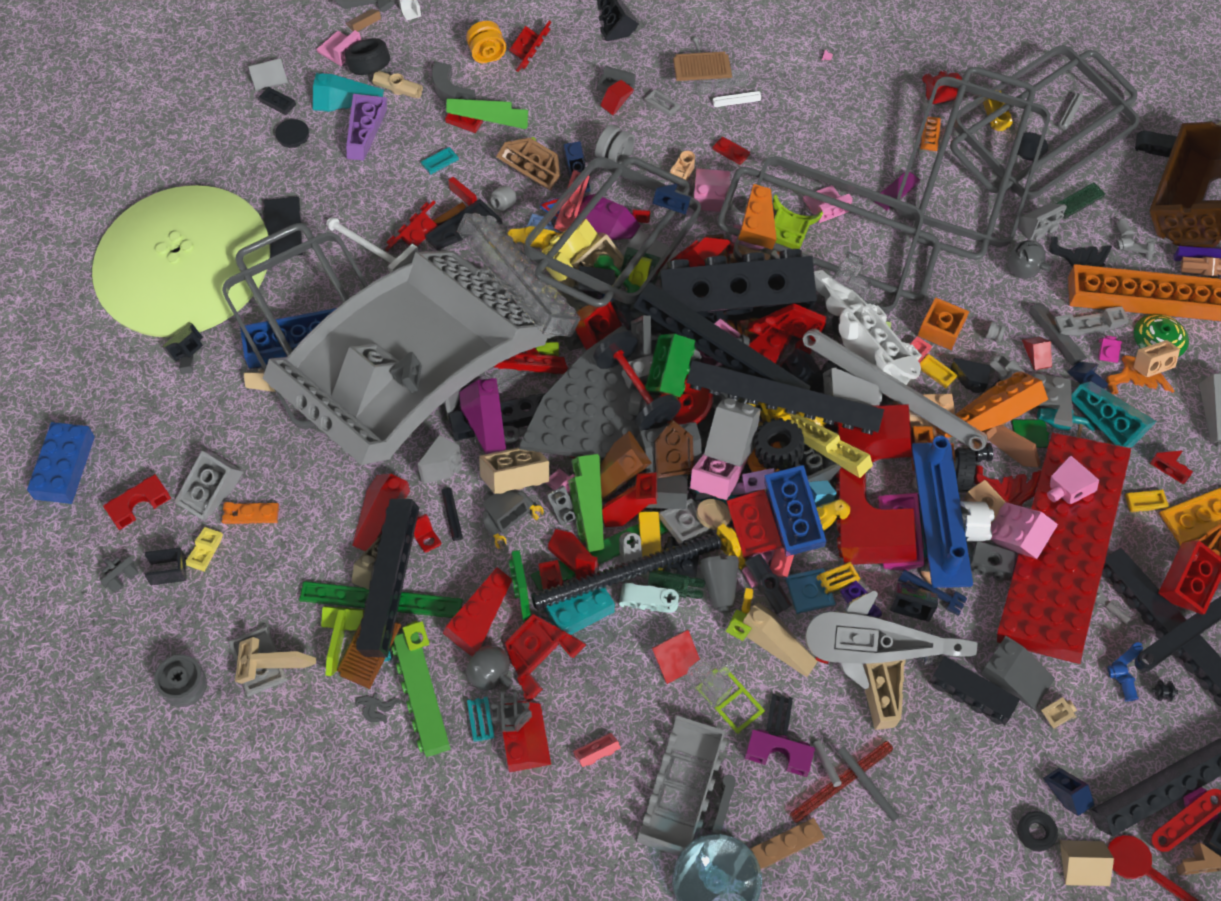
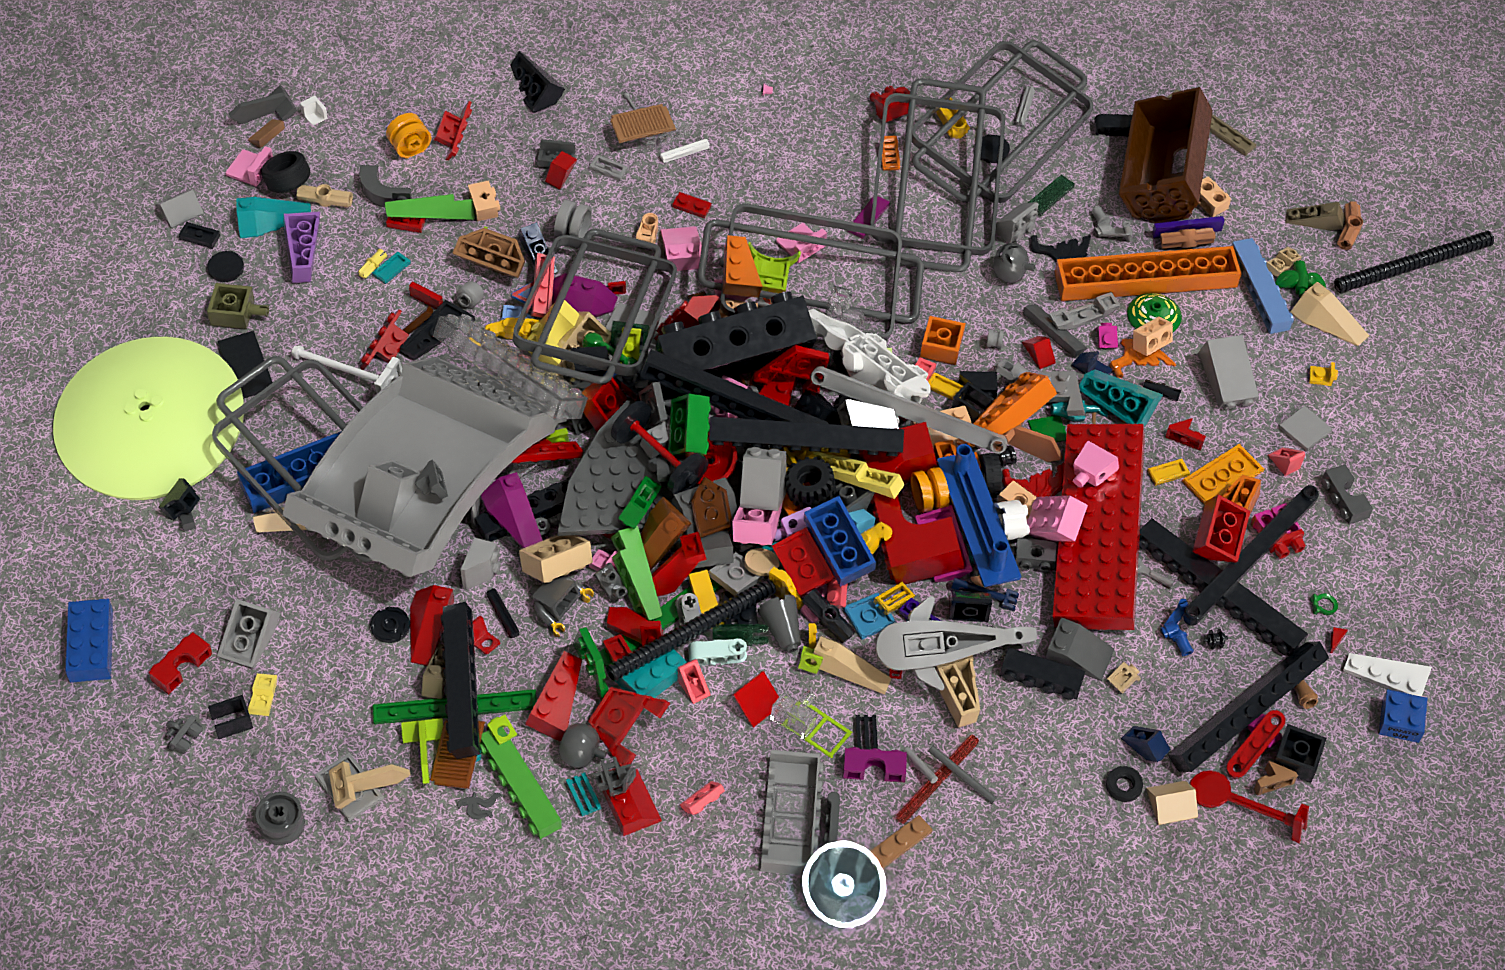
camera: 15 degrees left, 5 degrees down
orange plate [221,502,279,524] -> none
dark blue slope [652,184,691,215] -> none
none -> olive brick [207,283,269,329]
none -> light yellow axle [358,249,387,279]
none -> black tile [370,607,410,643]
none -> light nougat brick [468,181,500,221]
none -> green slope [618,475,662,529]
none -> coral slope [678,659,710,704]
none -> light orange wheel [910,467,950,514]
none -> black piece [952,382,994,424]
none -> black pin [1143,379,1181,401]

